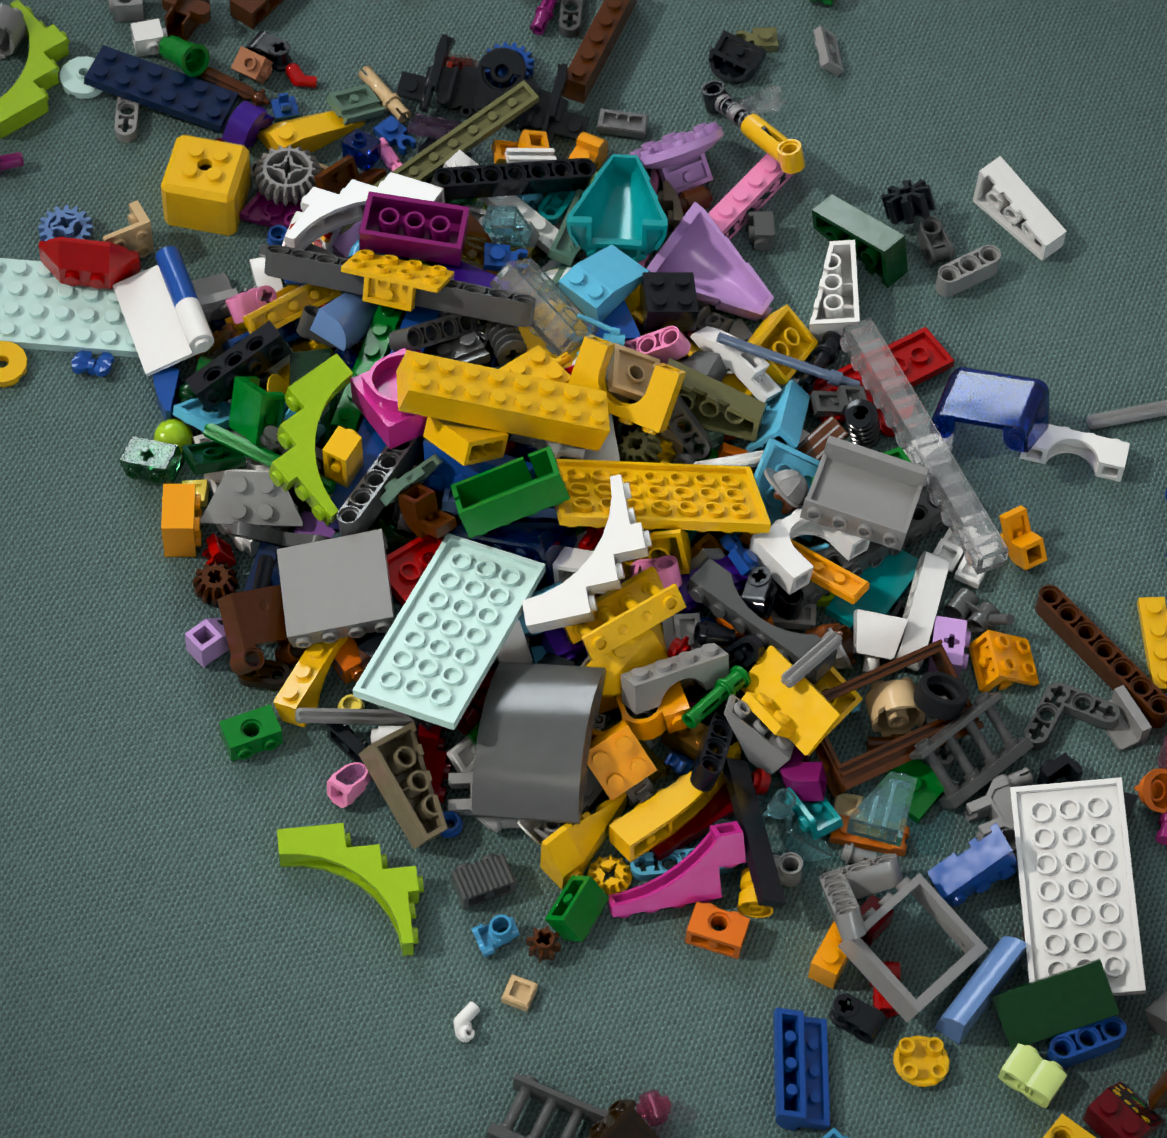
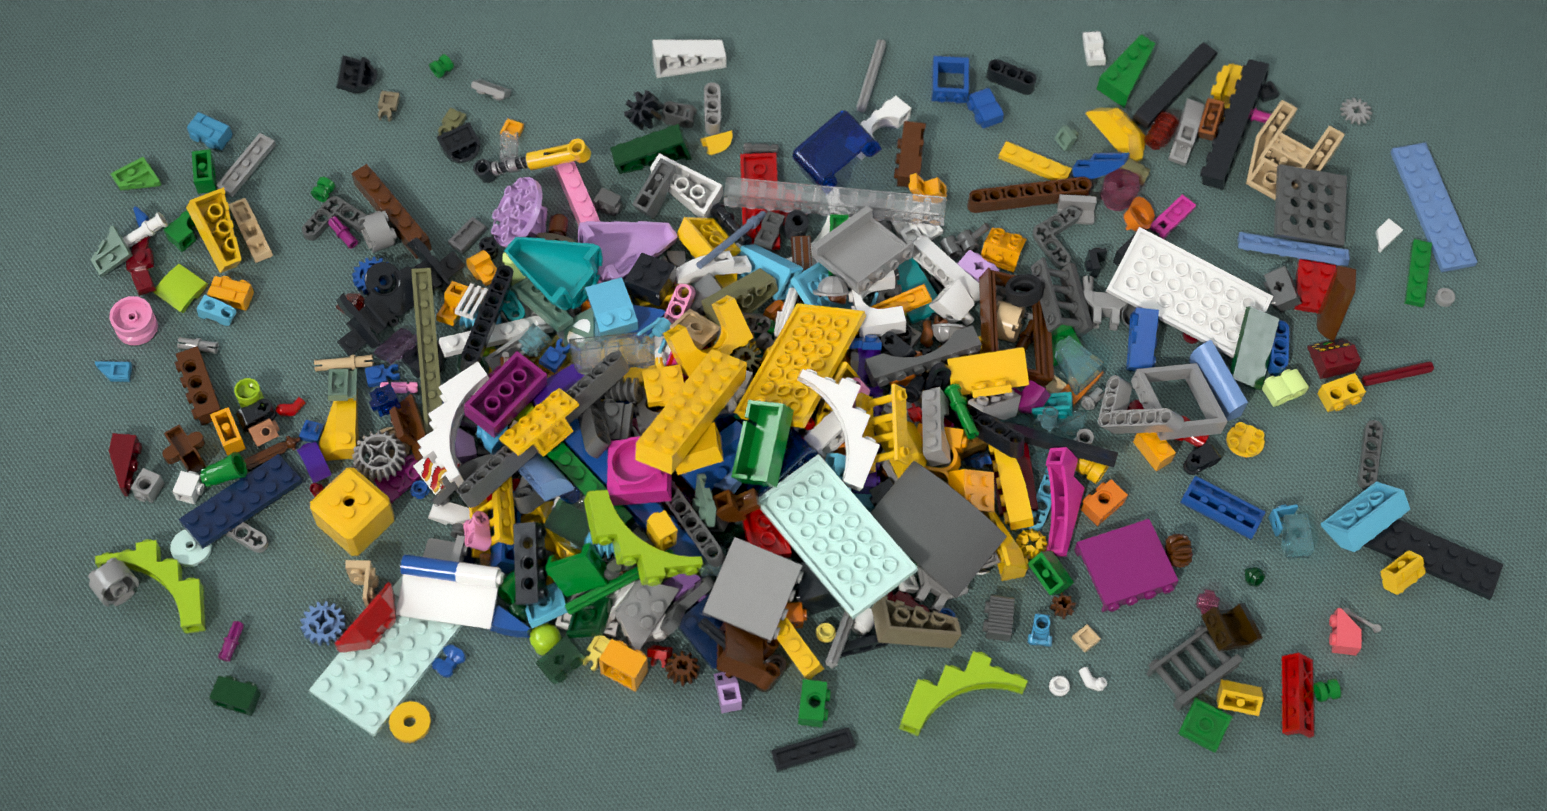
camera: 60 degrees left, 5 degrees up
bright pink rock [327,762,371,808] -> none
red plate [751,768,771,795] -> none
light grey axle [781,631,843,688] -> none
none -> light orange brick [210,407,246,456]
none -> lime wheel [234,378,264,408]
none -> light grey brick [358,211,397,253]
none -> black wheel [479,237,498,260]
none -> light orange tile [500,118,524,141]
none -> dark grey slope [632,158,676,219]
none -> yellow brick [701,130,732,155]
none -> dark grey axle [744,143,779,155]
none -> black tile [771,727,856,772]
none -> reddish brown wedge [894,121,926,187]
none -> white plate [1049,676,1070,696]
none -> magenta panel [1074,519,1179,612]
none -> reddish brown gear [1164,534,1193,568]

